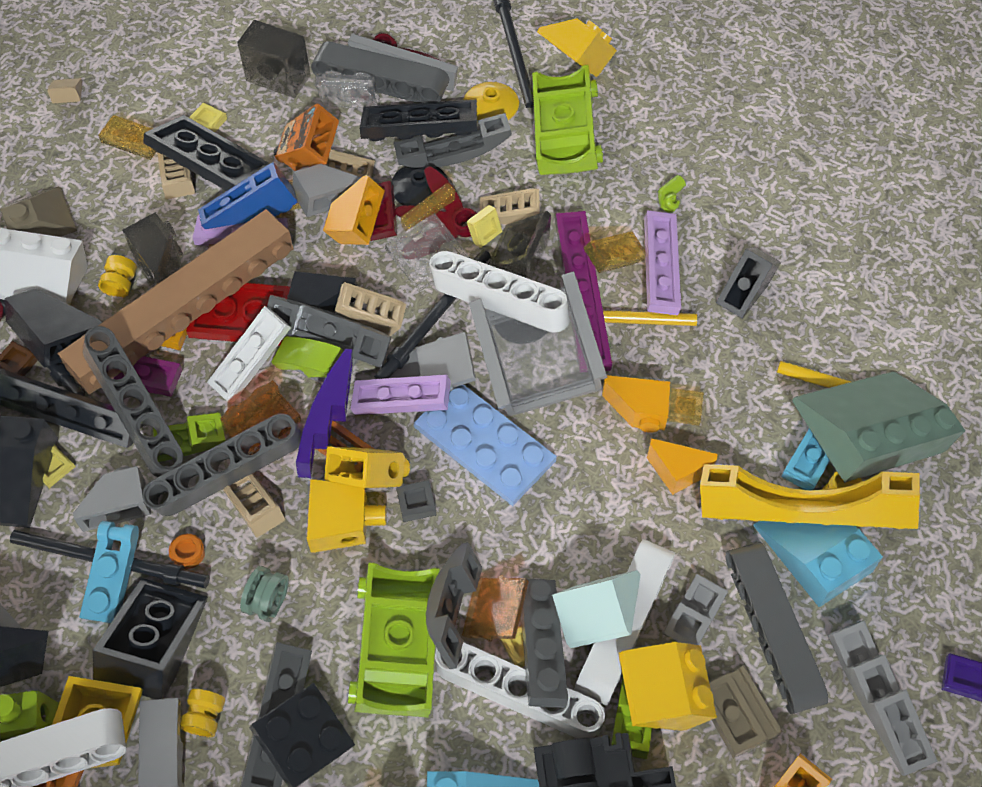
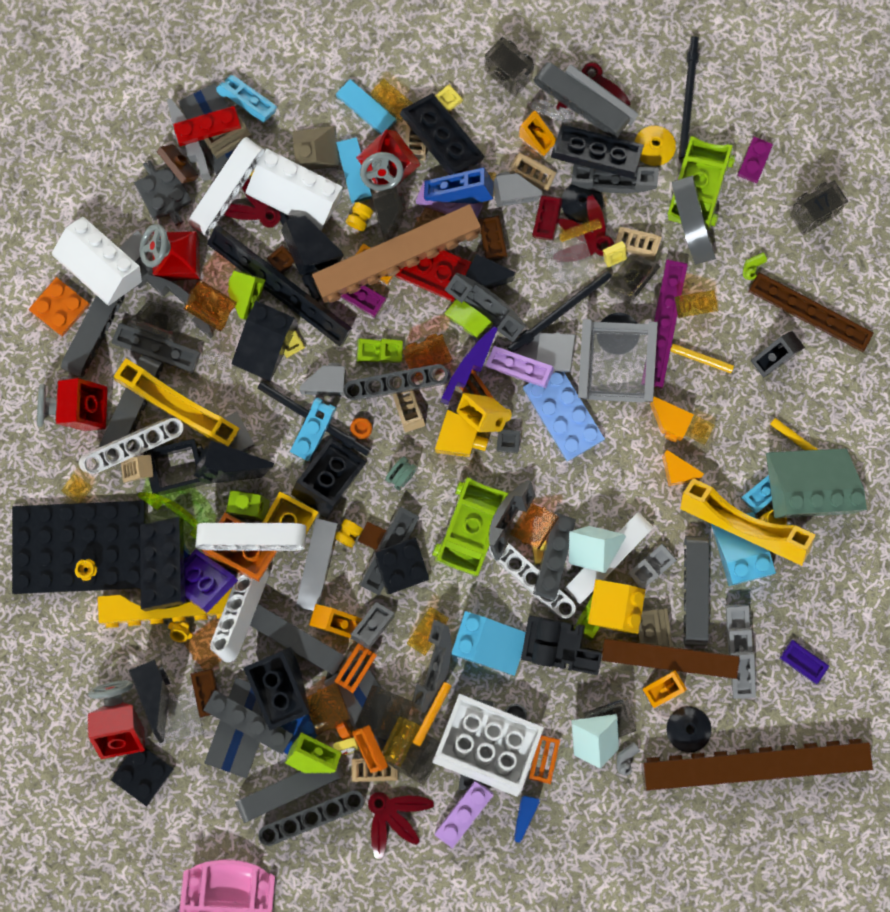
camera: 20 degrees right, 20 degrees up
tan slope [47,78,82,104] -> none
dark grey beam [83,326,183,478] -> none
white tile [207,306,291,403] -> none
orange torso [274,103,339,171] -> none
light orange slope [323,176,385,245] -> none
tan slope [335,282,406,336] -> none
white beam [430,251,570,332] -> none
yellow slope [537,18,617,77] -> none
lavender plate [644,210,681,316] -> none
none -> medium azure tile [336,79,397,135]
none -> medium azure tile [336,137,372,203]
none -> piece [356,129,421,192]
none -> reddish brown tile [358,522,386,550]
none -> reddish brown plate [478,215,507,261]
none -> light orange slope [519,111,556,156]
none -> reddish brown tile [602,638,740,679]
none -> dark grey slope [672,176,716,265]
none -> magenta plate [737,137,773,184]
none -> reddish brown tile [748,272,874,352]
none -> clear smoke brick [789,180,849,235]

